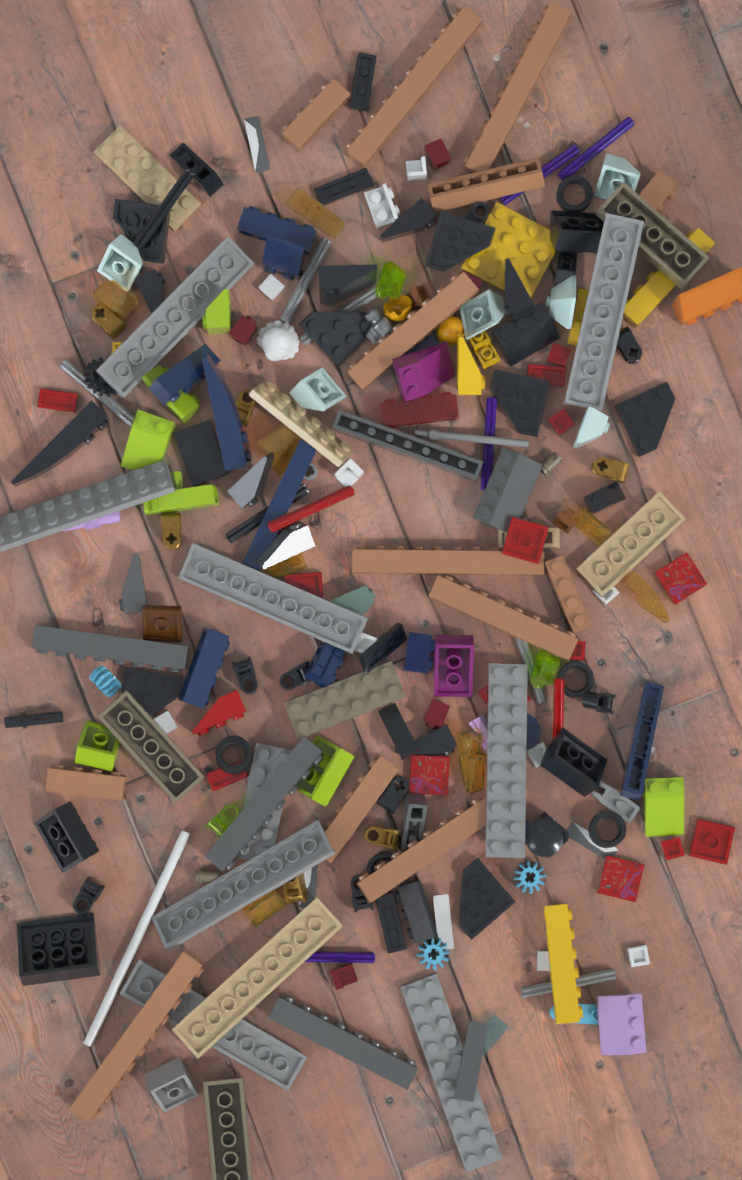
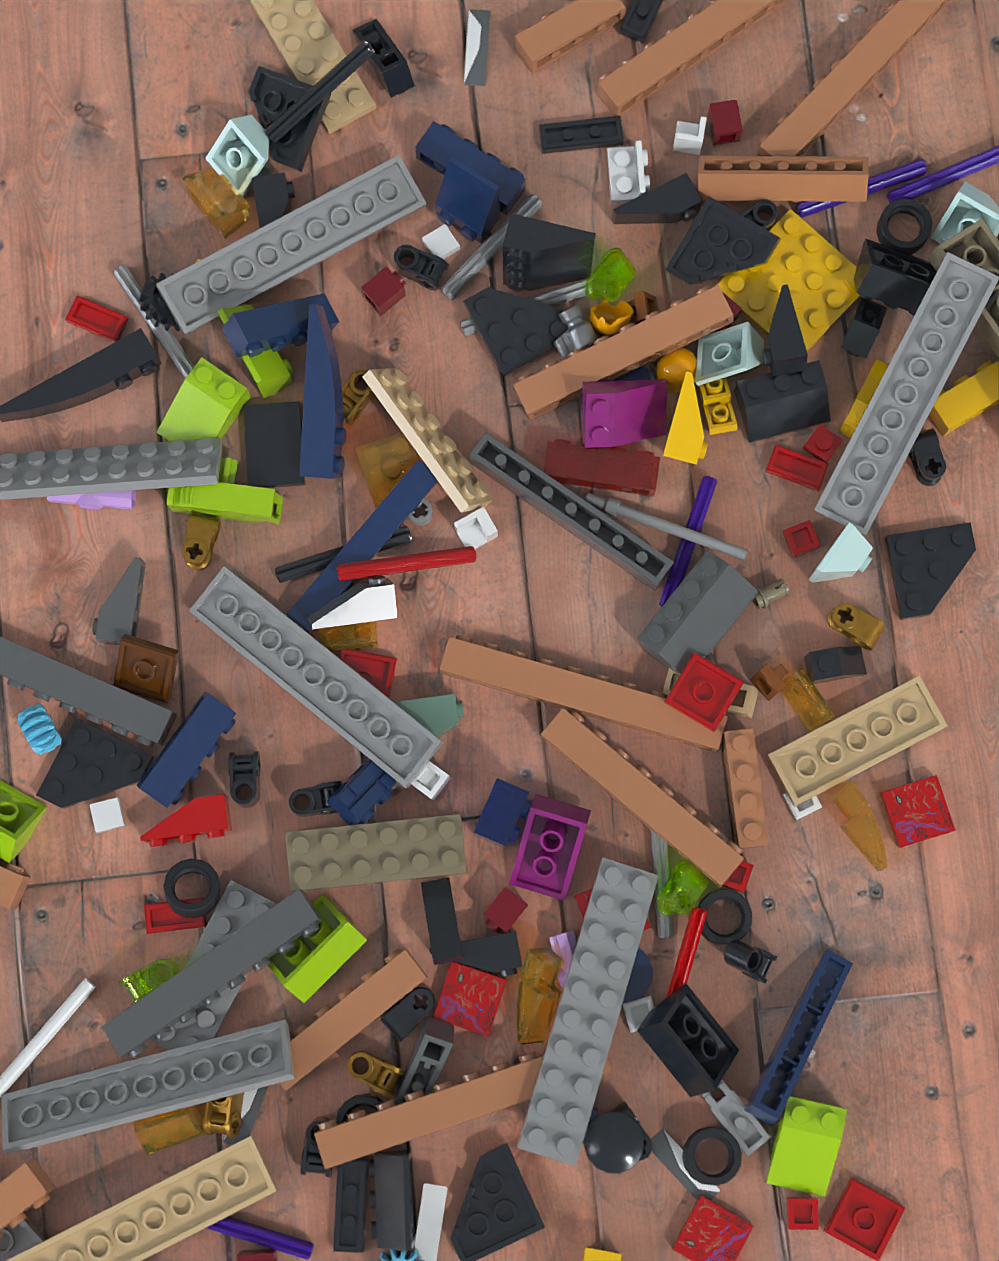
camera: 25 degrees right, 5 degrees down
pearl gold piece [91,304,127,340] -> none
dark tan brick [97,689,205,803] -> none
dark tan pin [196,869,219,884] -> none
lime slope [203,289,231,335] -> none
slope [227,452,275,509] -> none
white hair [257,320,300,361] -> none
clear yellow slope [285,188,345,239] -> none
light aqua slope [290,367,346,411] -> none
black tile [358,622,408,673] -> none
black plate [490,369,550,437] -> none
medium azure gear [513,860,546,894] -> none
light aqua slope [545,275,576,329] -> none
none -> black piece [394,244,449,291]

